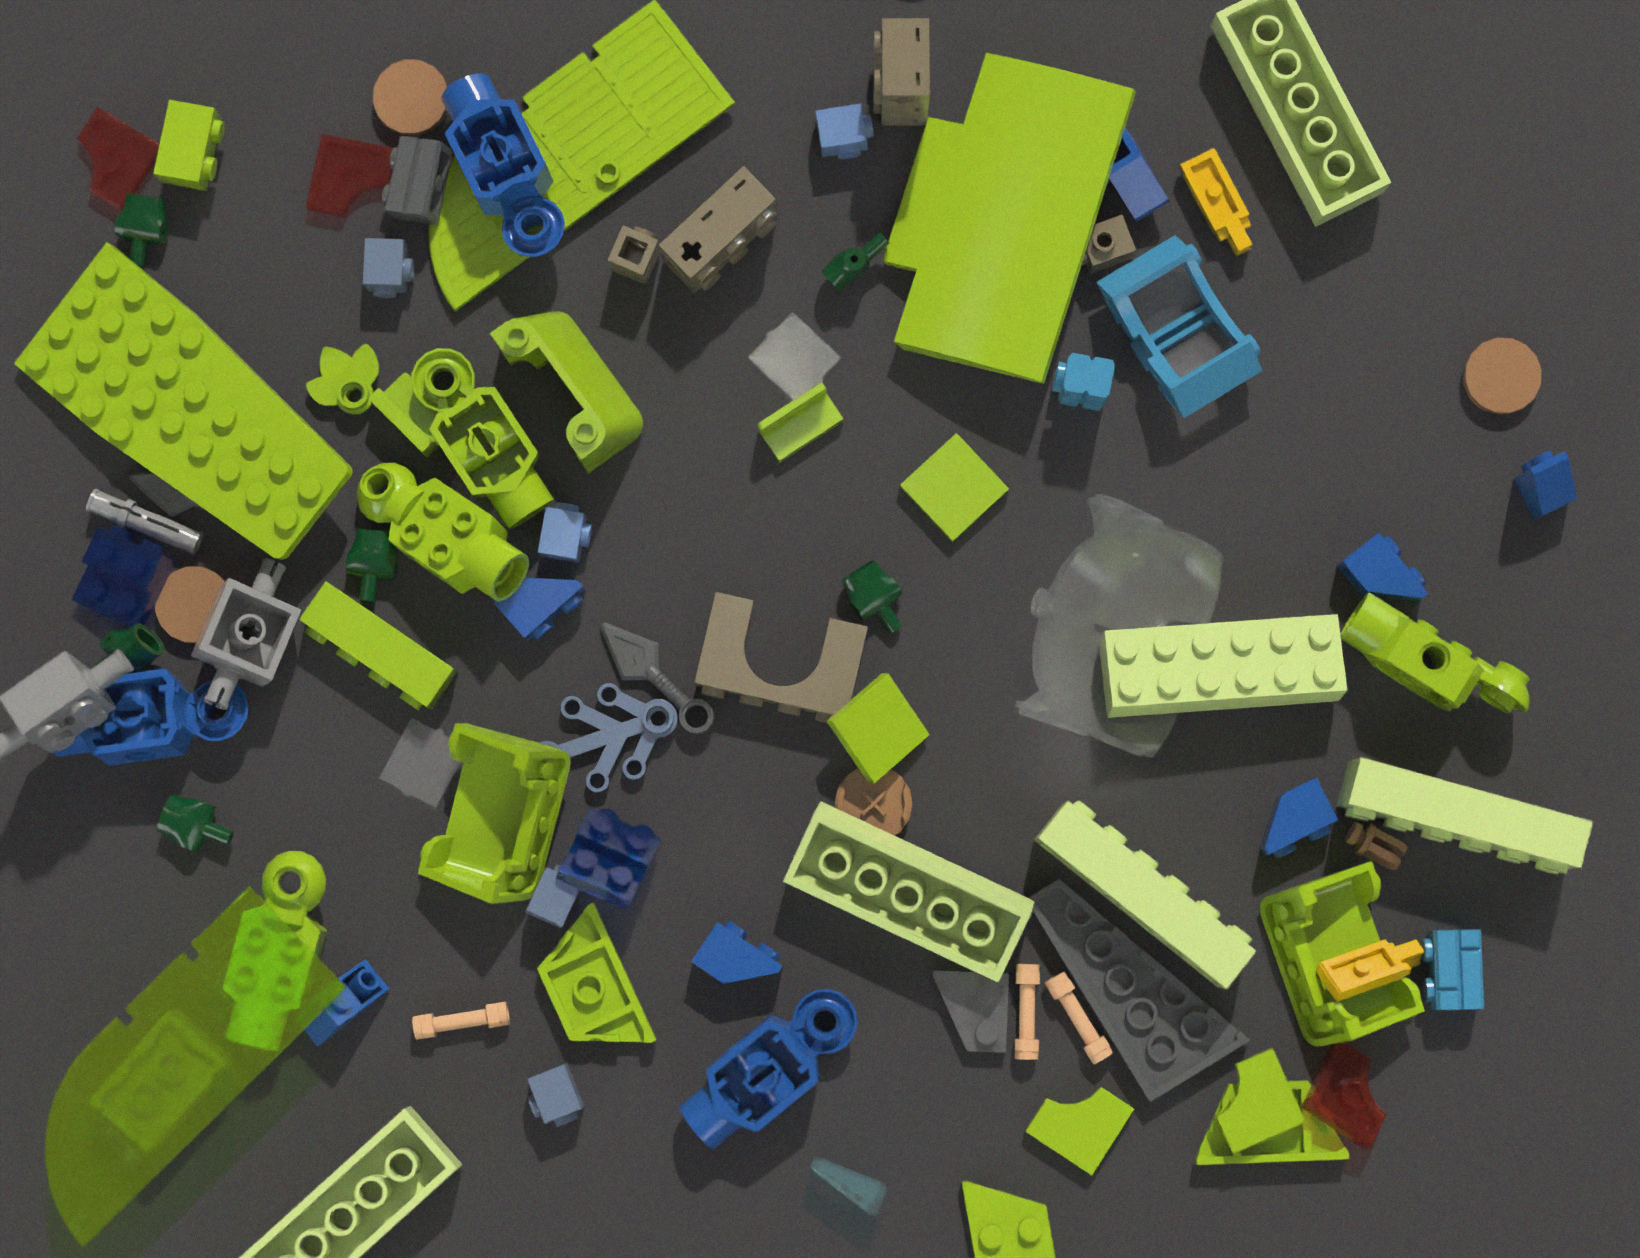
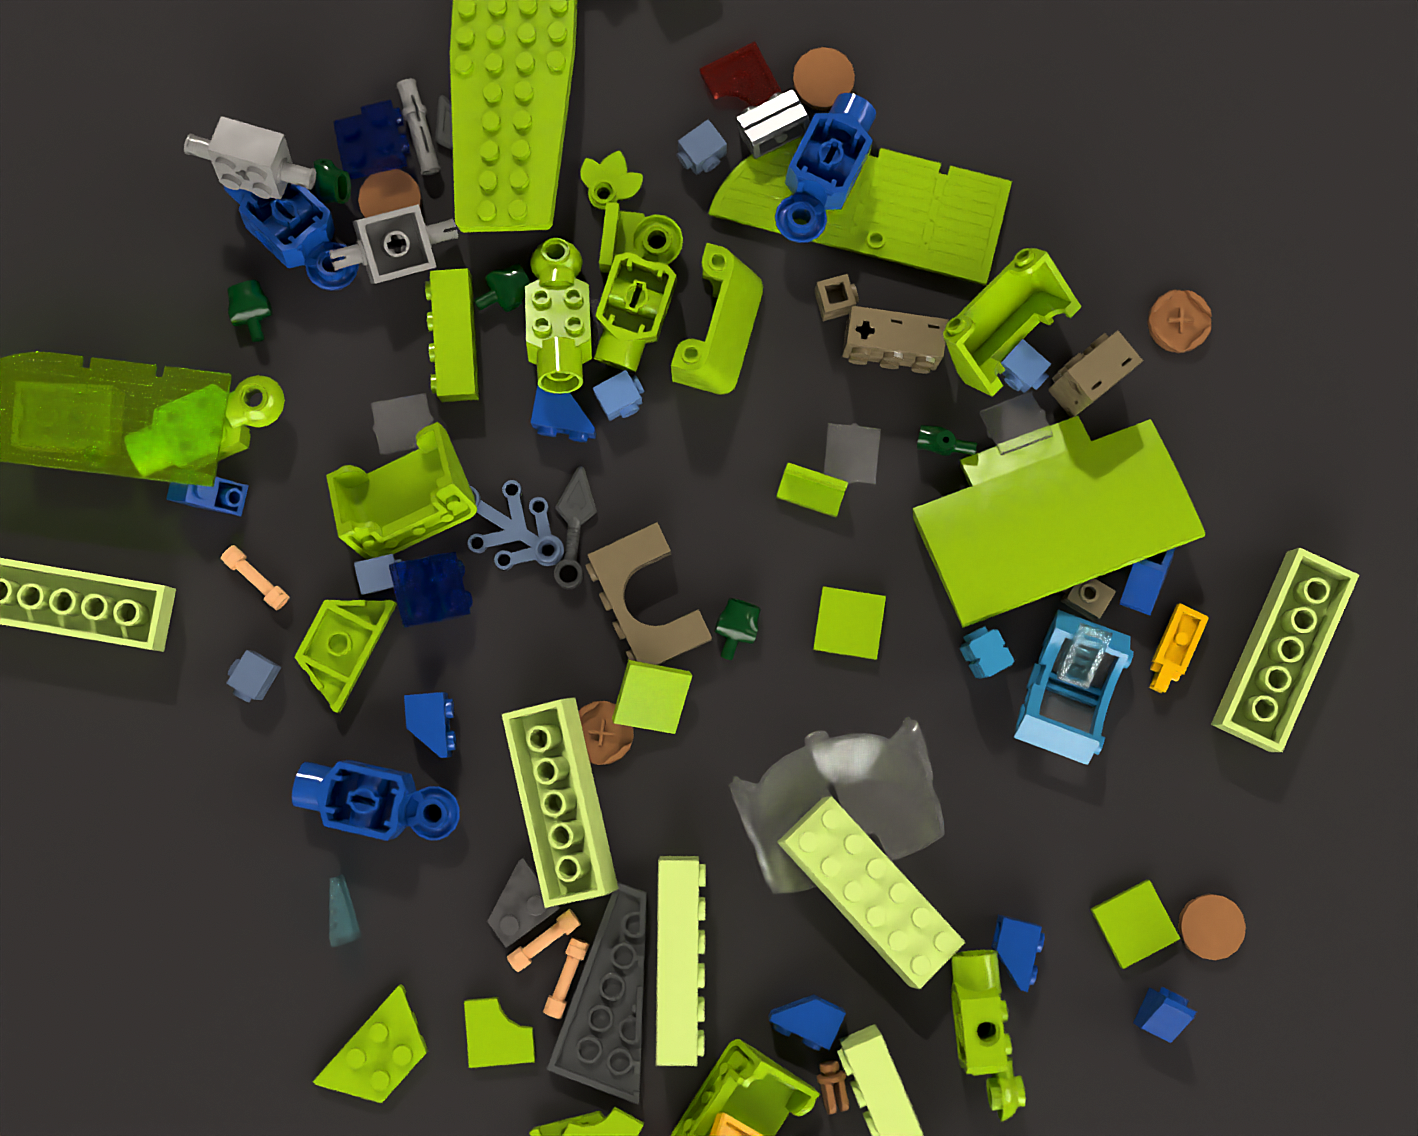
camera: 45 degrees right, 0 degrees up
none -> lime windscreen [943,248,1081,397]
none -> clear piece [980,392,1053,456]
none -> clear light blue slope [1057,623,1112,689]
none -> lime tile [1090,880,1180,969]

